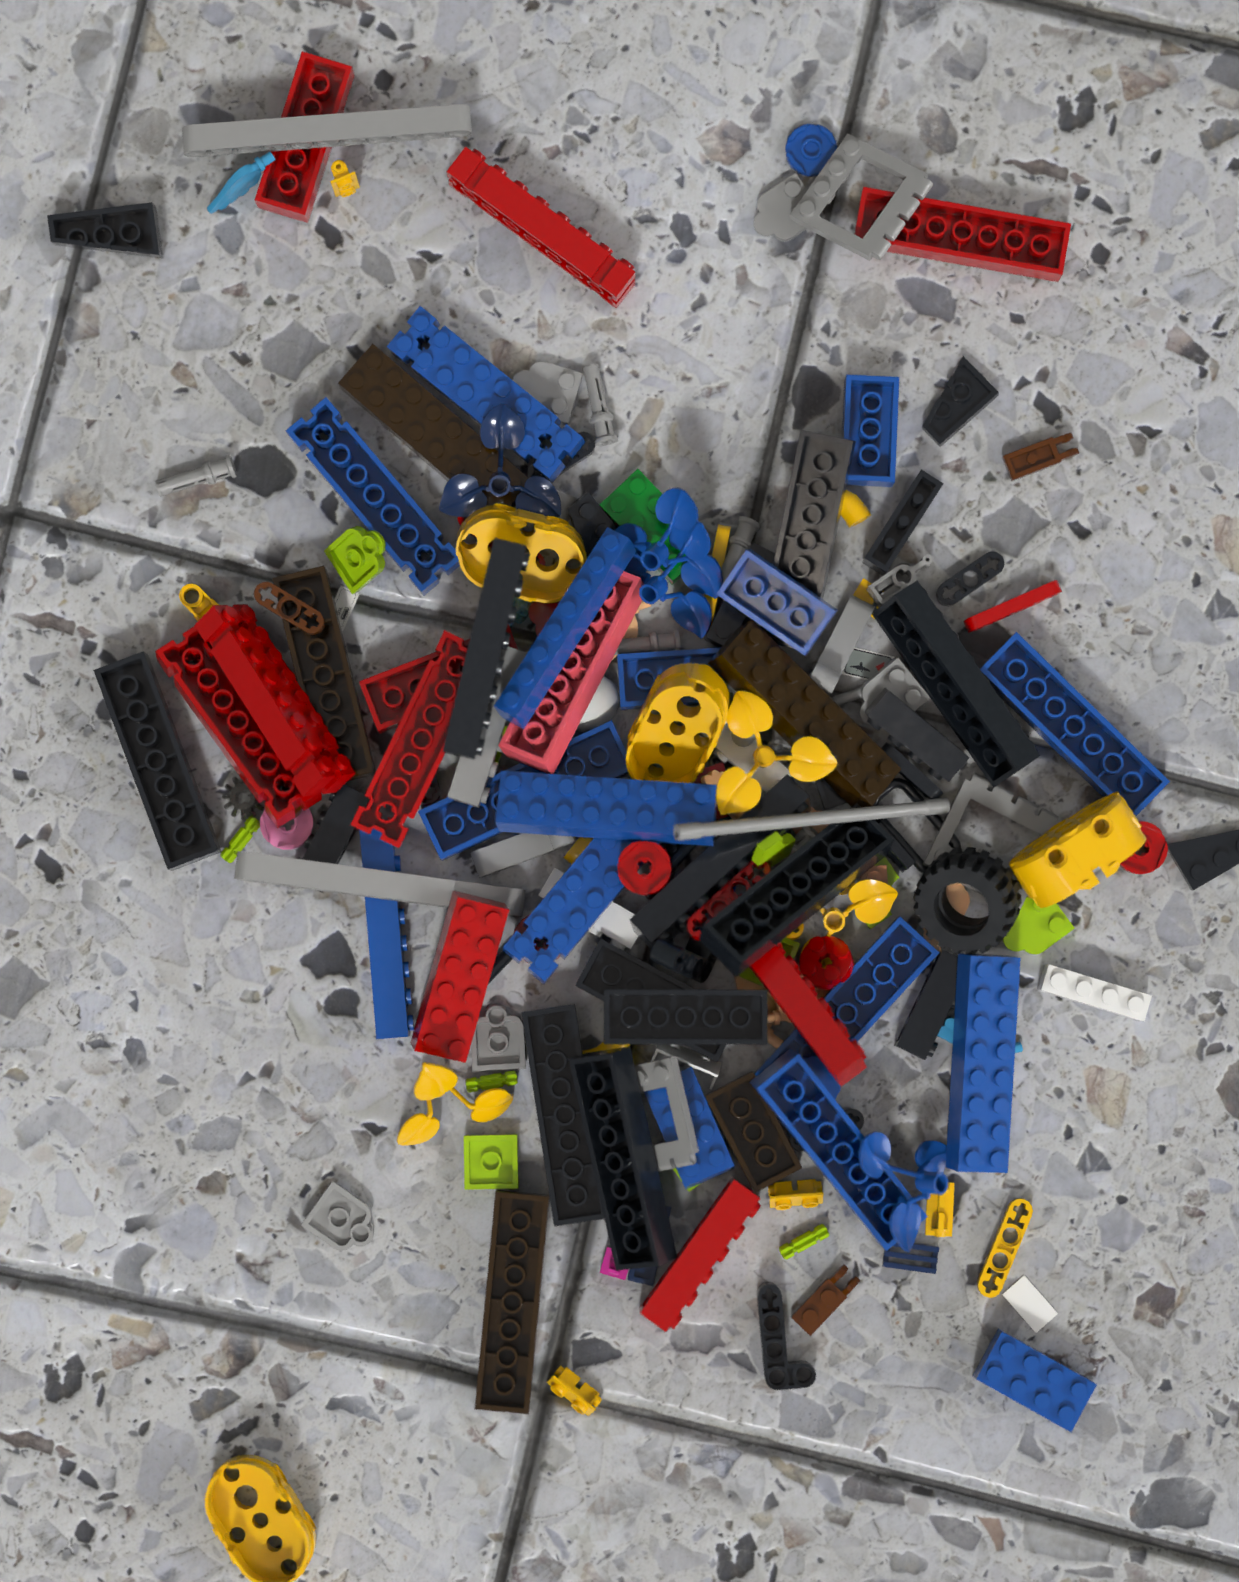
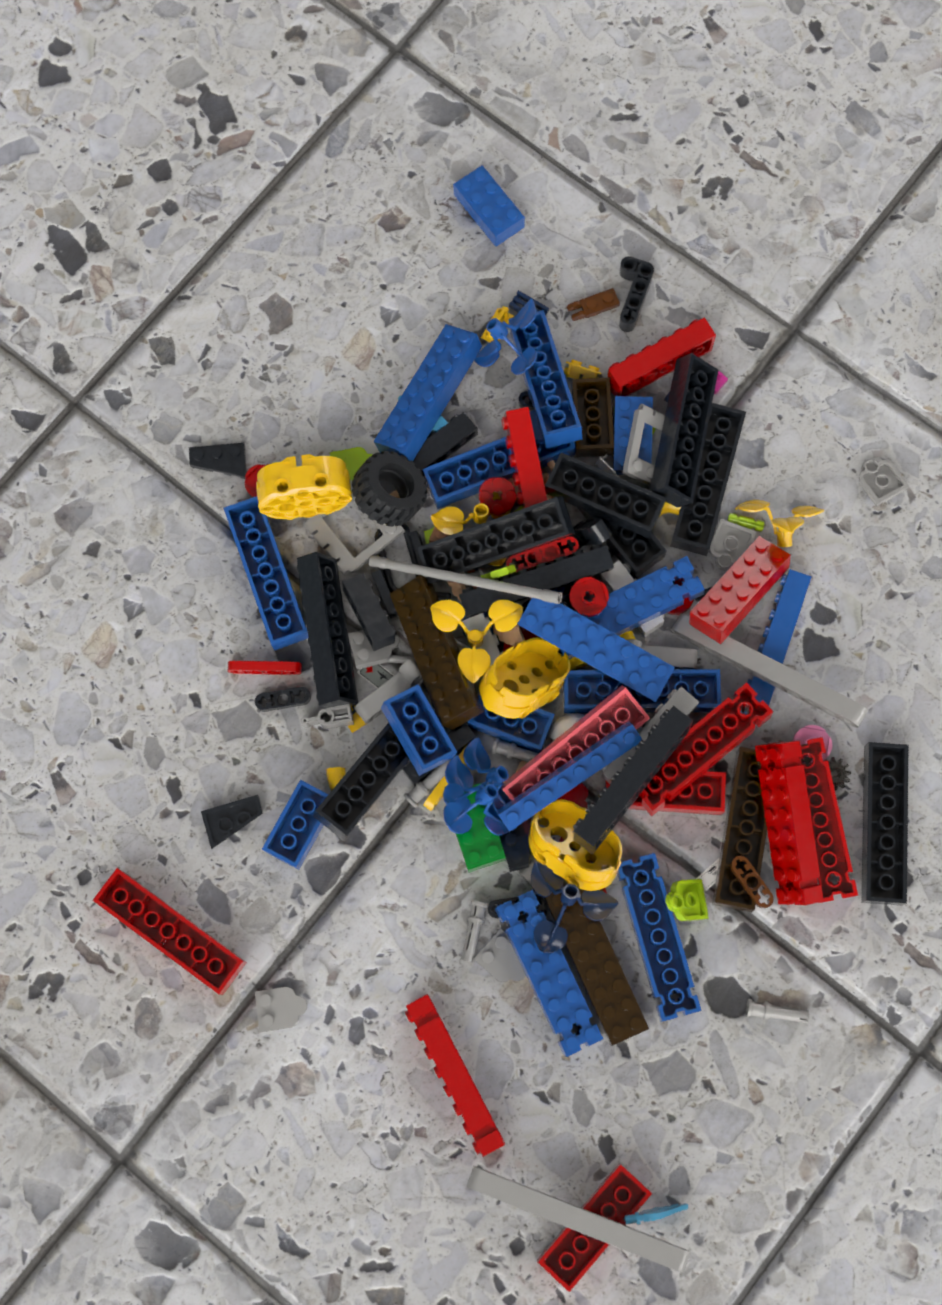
camera: 150 degrees left, 10 degrees down
black wedge [47,202,163,259] -> none
yellow piece [179,584,219,621] -> none
lime axle [220,816,260,863] -> none
black brick [297,784,370,893] -> none
yellow hinge [330,160,360,197] -> none
lime plate [464,1134,519,1190] -> none
dark brown brick [475,1190,550,1414] -> none
yellow hinge [546,1365,602,1416] -> none
lime axle [779,1224,829,1260] -> none
blue tile [785,124,837,177] -> none
light grey hinge [790,134,933,261] -> none
black brick [862,469,944,576] -> none
yellow beam [977,1198,1033,1298] -> none
reddish brown hinge [1002,433,1080,482] -> none
white sticker [1002,1275,1058,1333] -> none
white brick [1037,964,1152,1021] -> none

